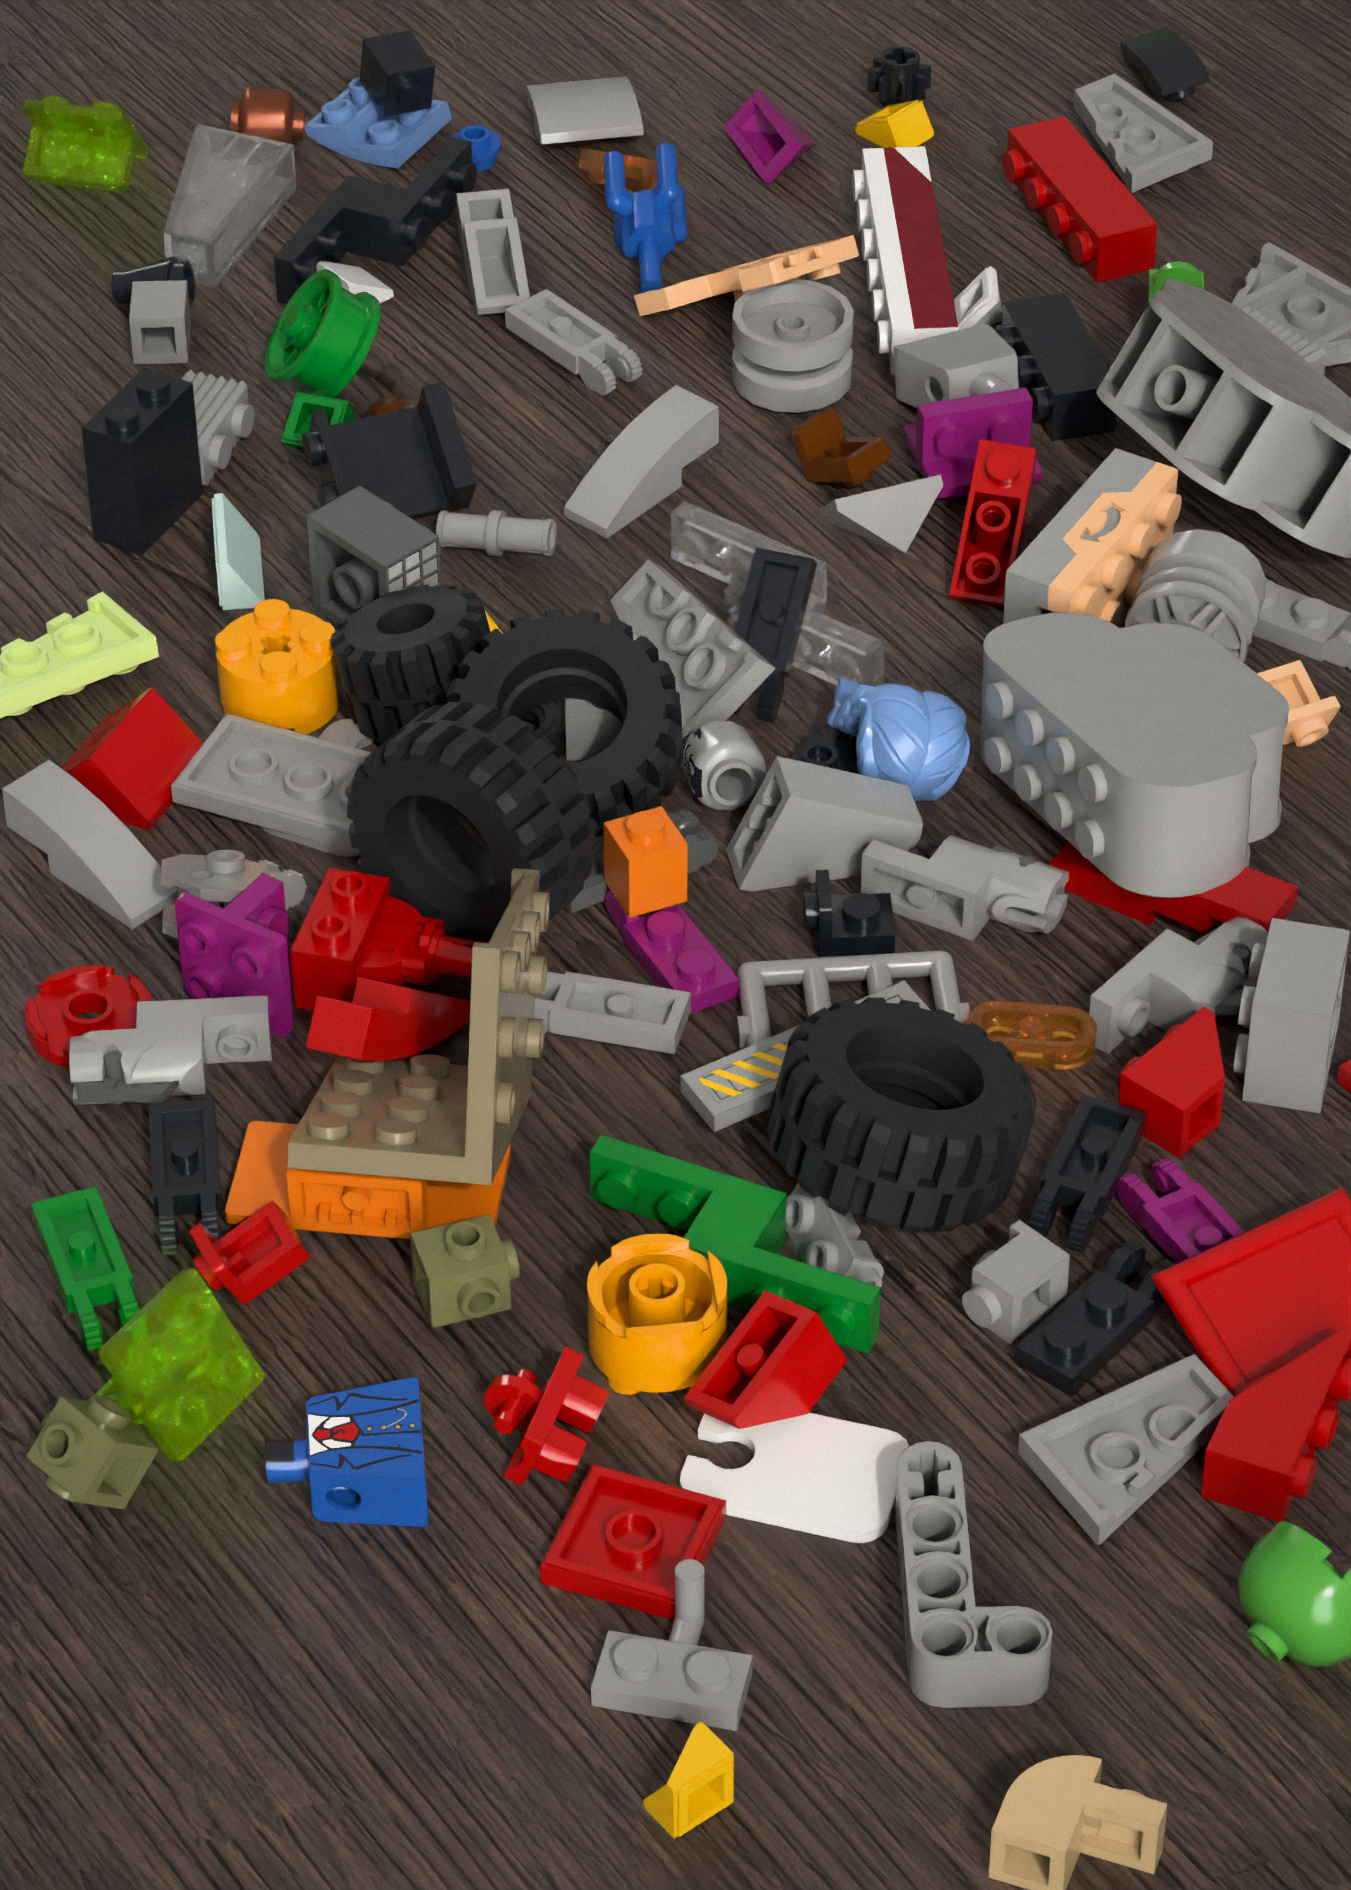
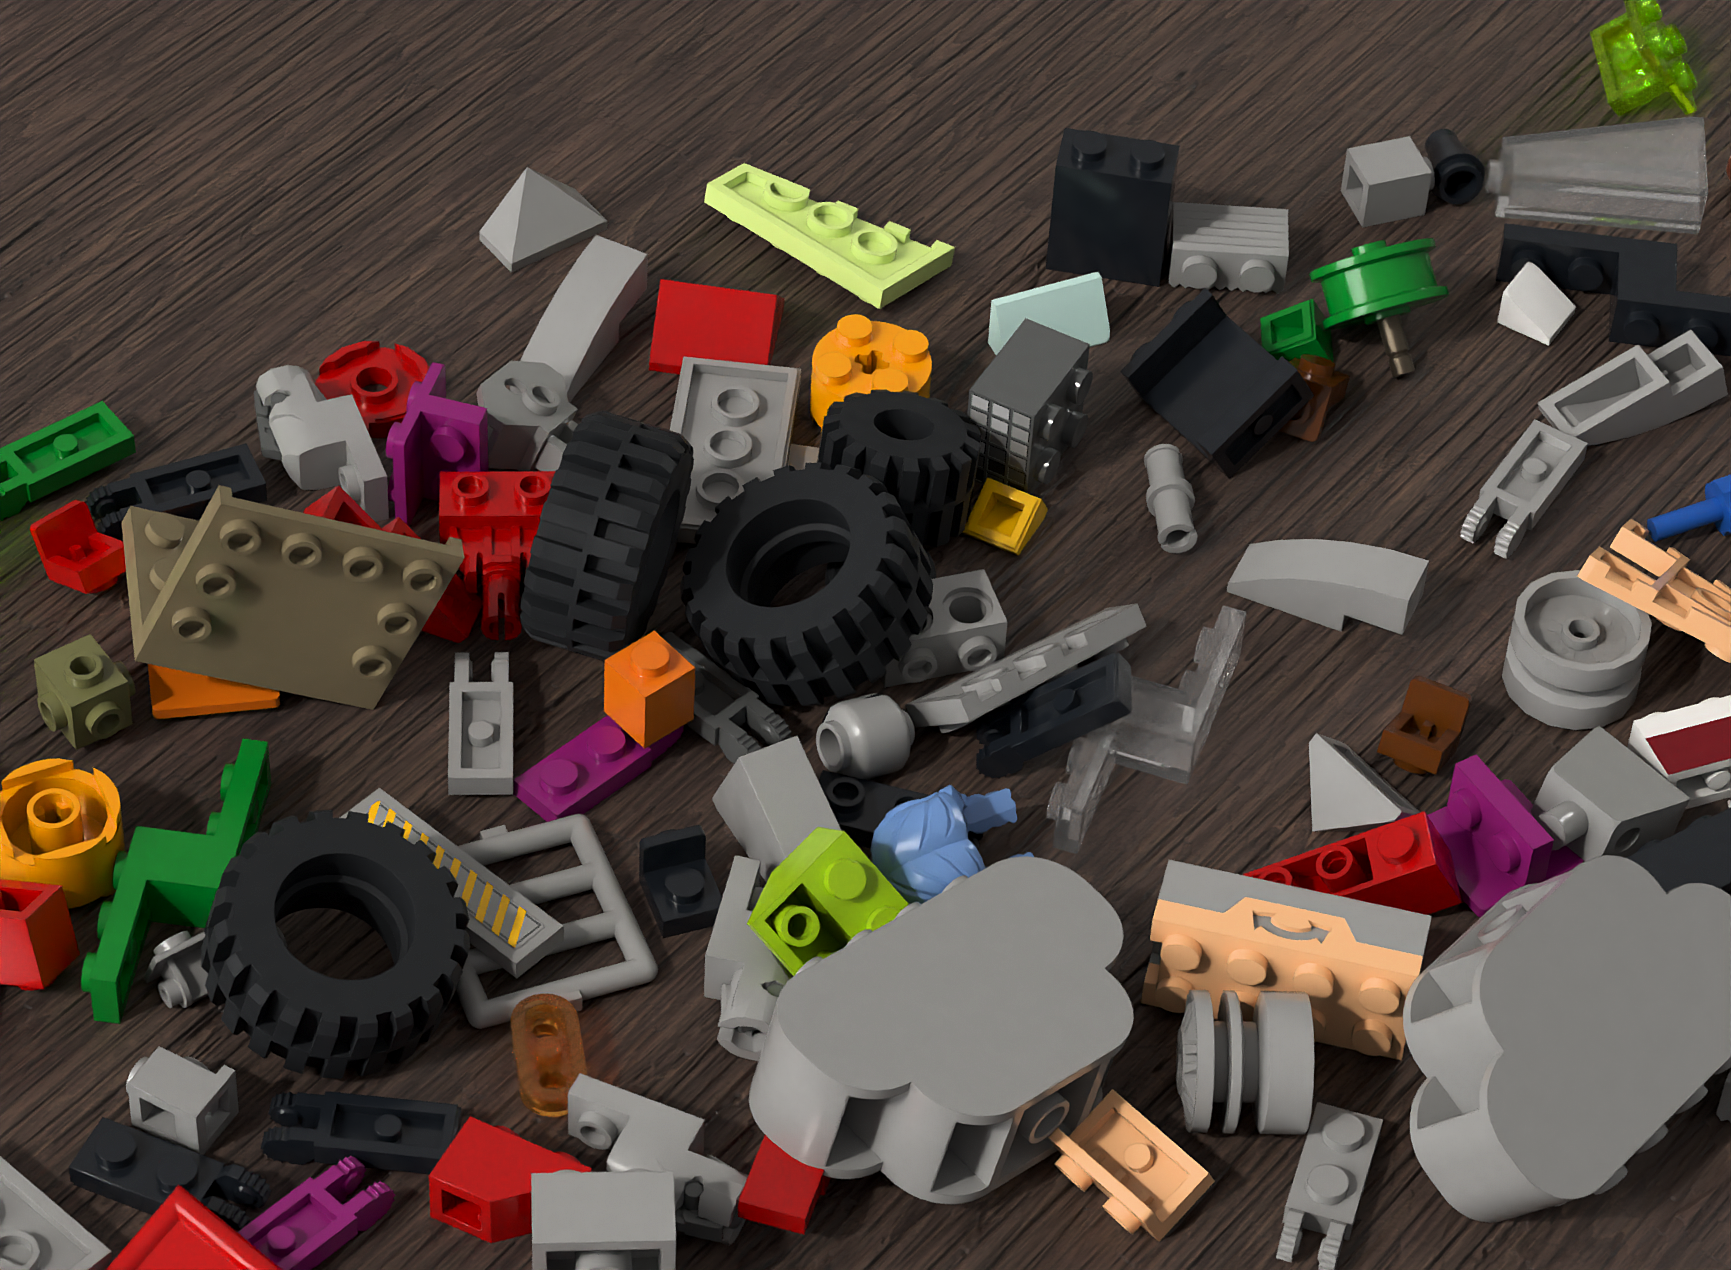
camera: 70 degrees right, 5 degrees up
none -> lime slope [747,826,909,976]

